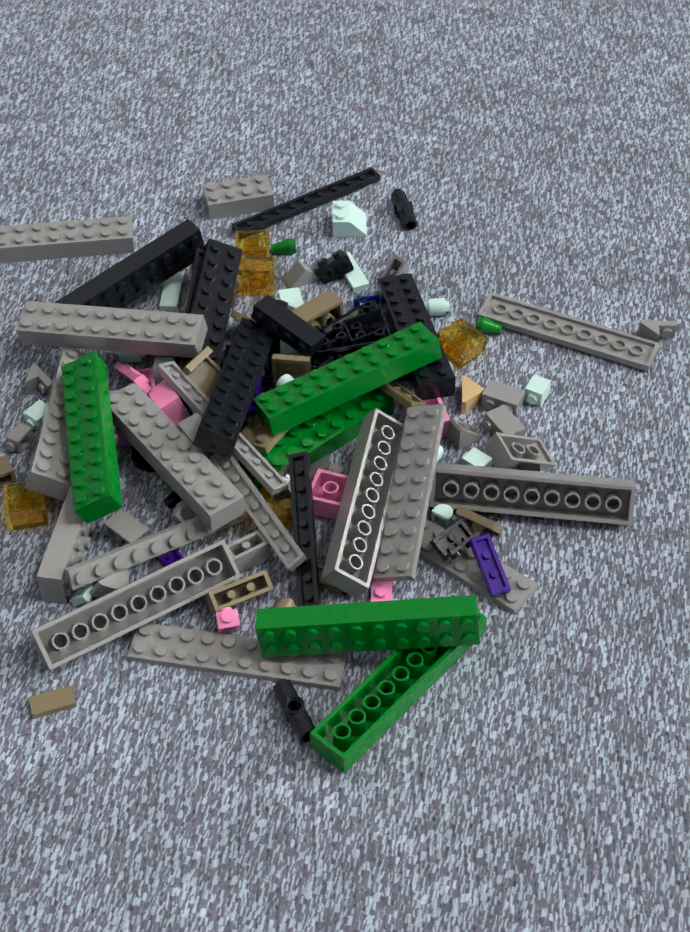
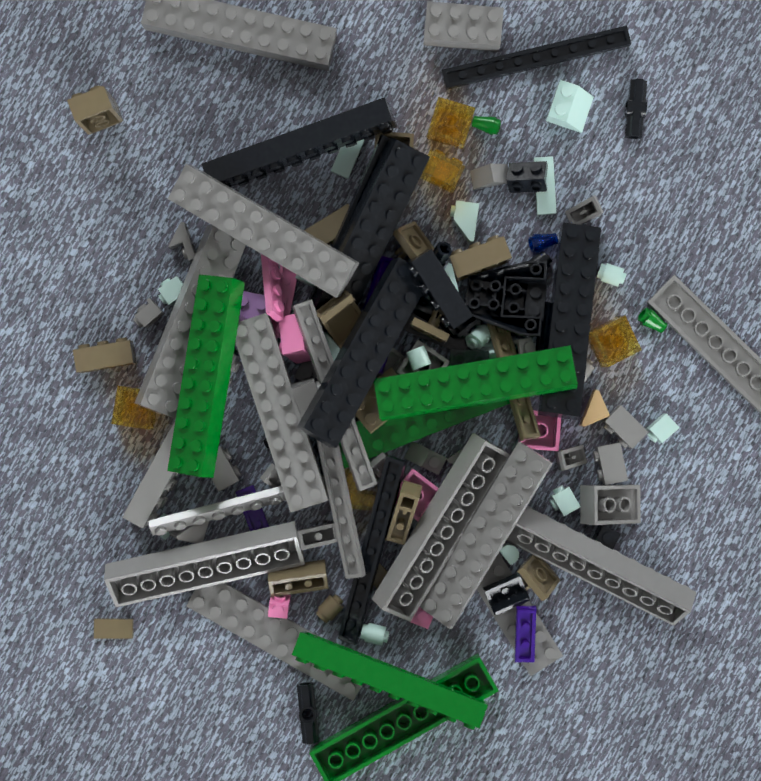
camera: 25 degrees right, 40 degrees up
none -> dark tan slope [386,480,422,545]

